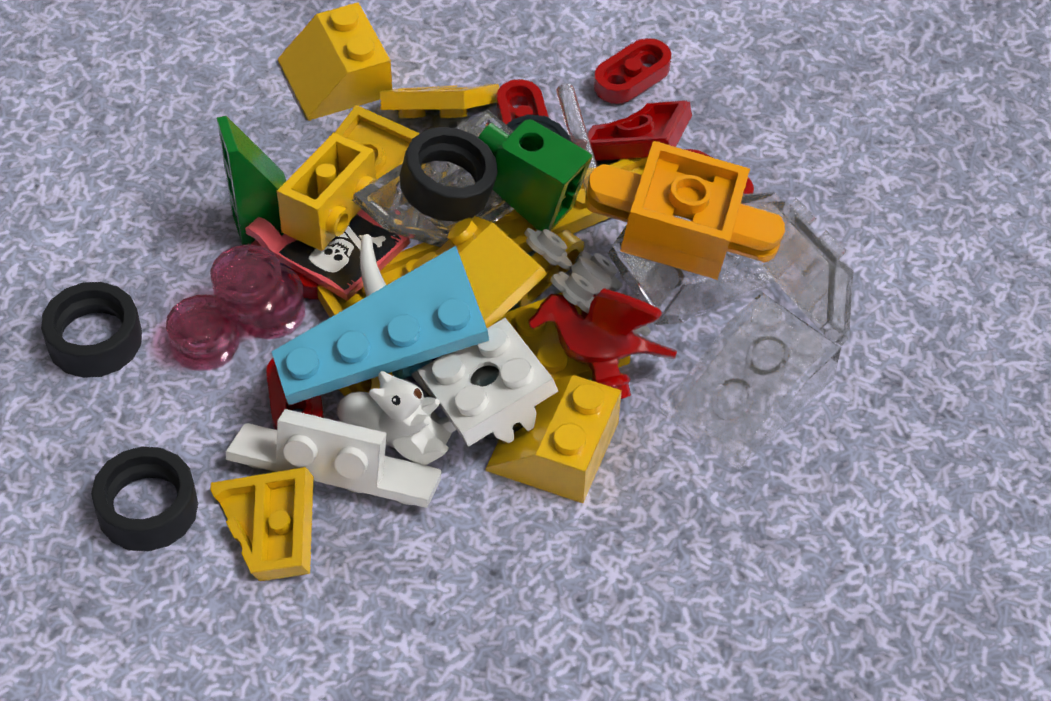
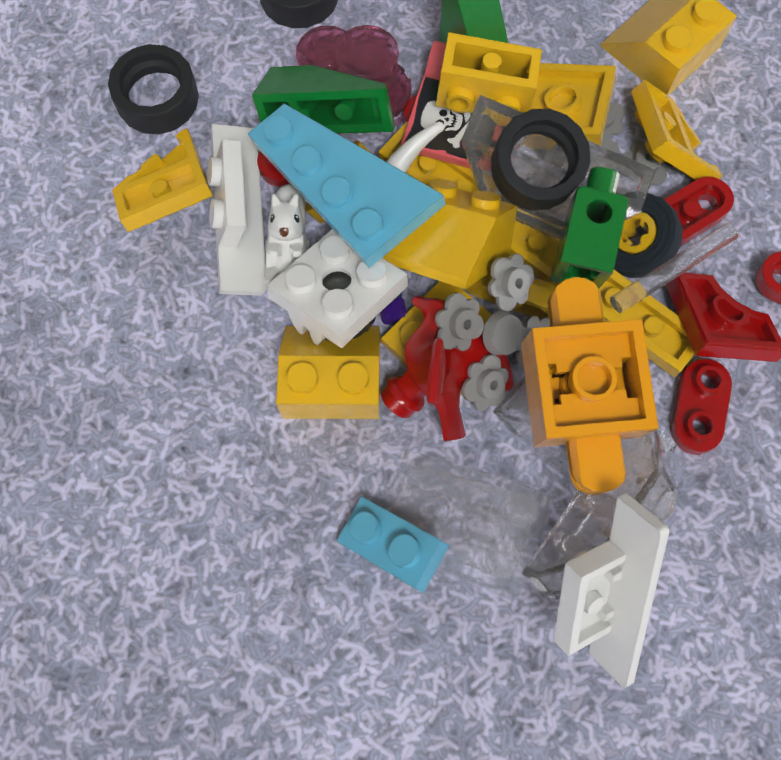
camera: 70 degrees right, 20 degrees up
none -> green slope [252,65,395,134]
none -> medium azure plate [336,496,449,593]
none -> white bracket [554,493,669,688]

